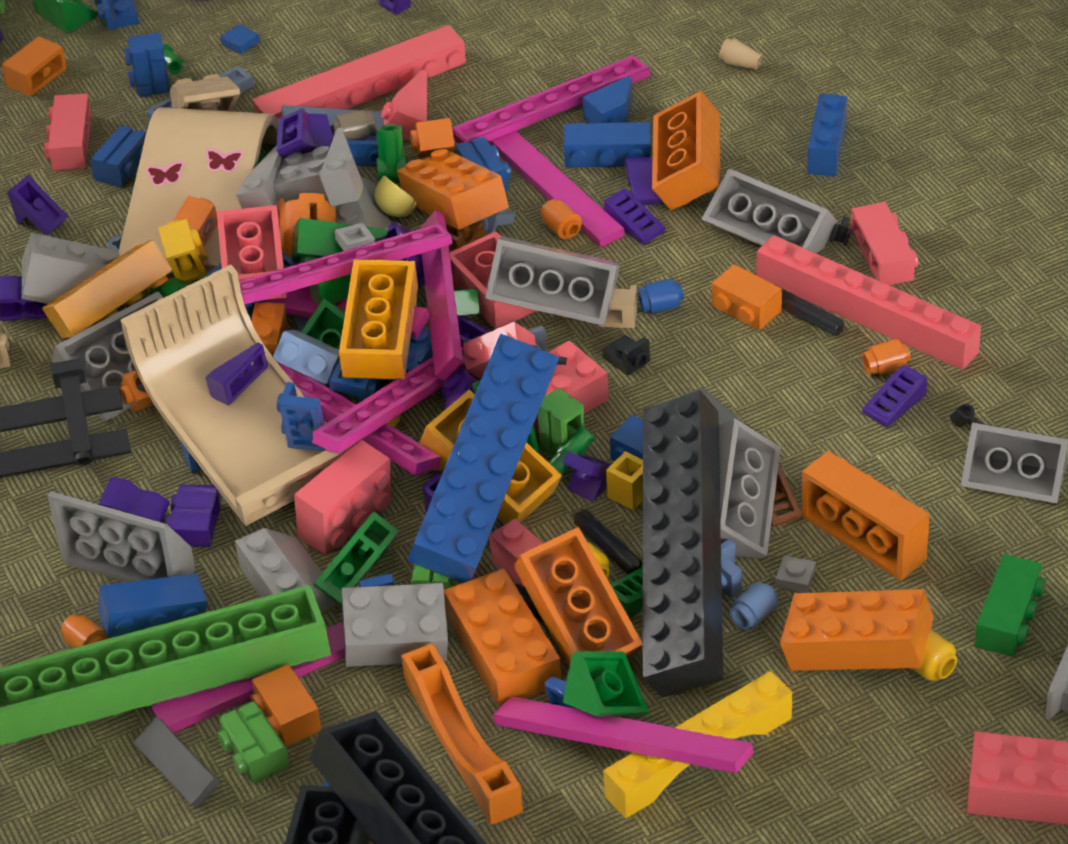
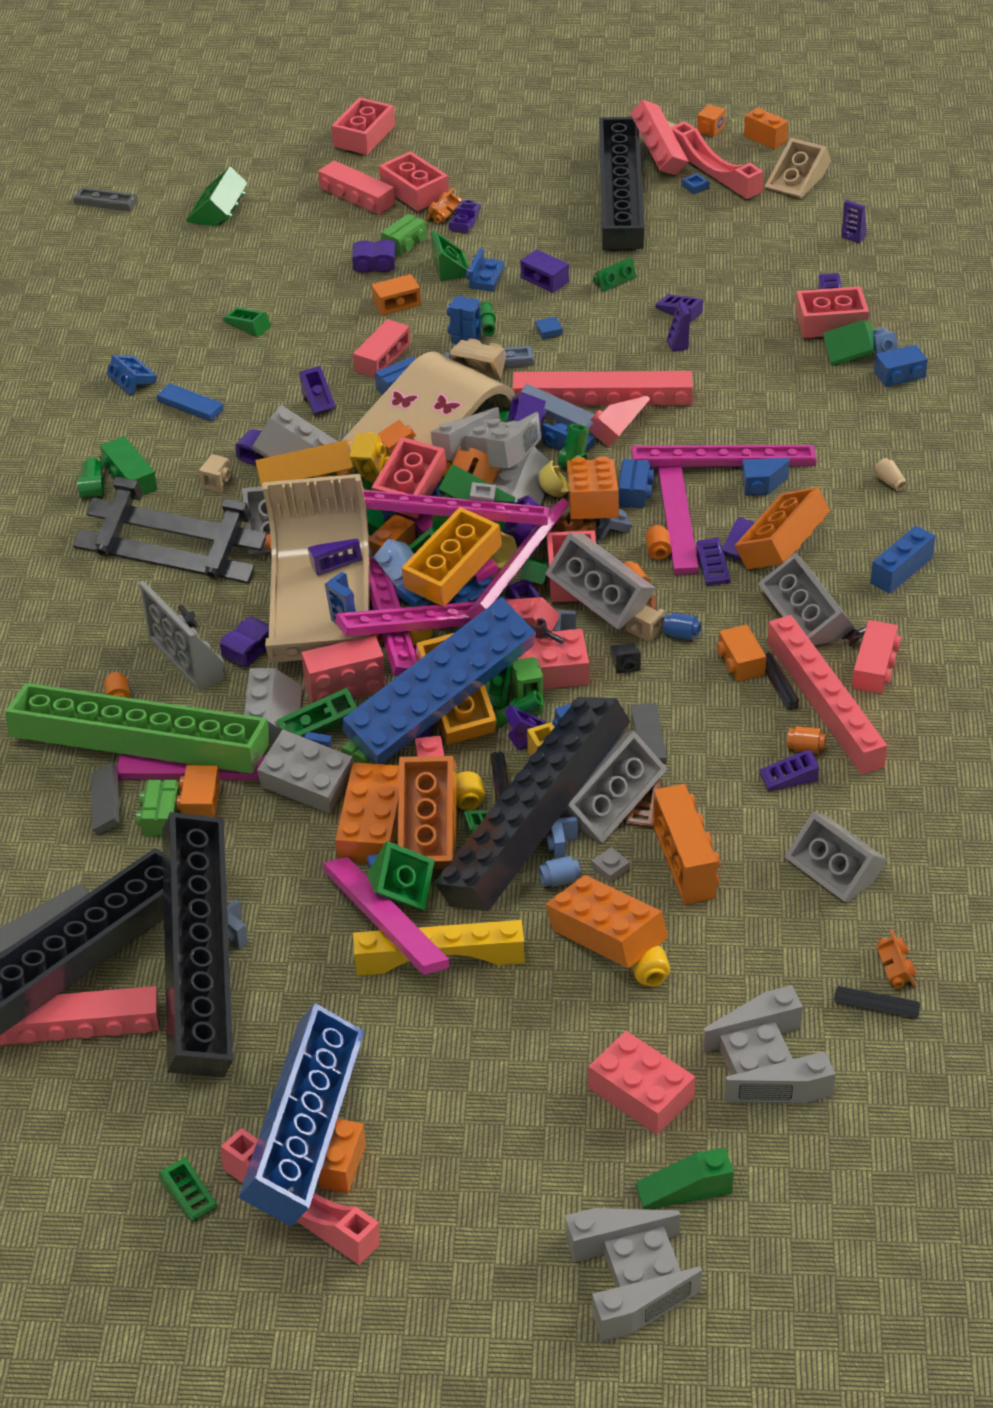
camera: 30 degrees right, 0 degrees up
dark purple brick [98,477,170,523] -> none
blue brick [98,574,207,637] -> none
dark purple slope [277,108,319,157] -> none
dark tan brick [332,110,376,140] -> none
orange arch [401,643,523,825] -> none
orange brick [410,118,455,158] -> none
blue brick [564,122,651,168] -> none
black hand [950,404,984,427] -> none
green brick [975,554,1047,657] -> none

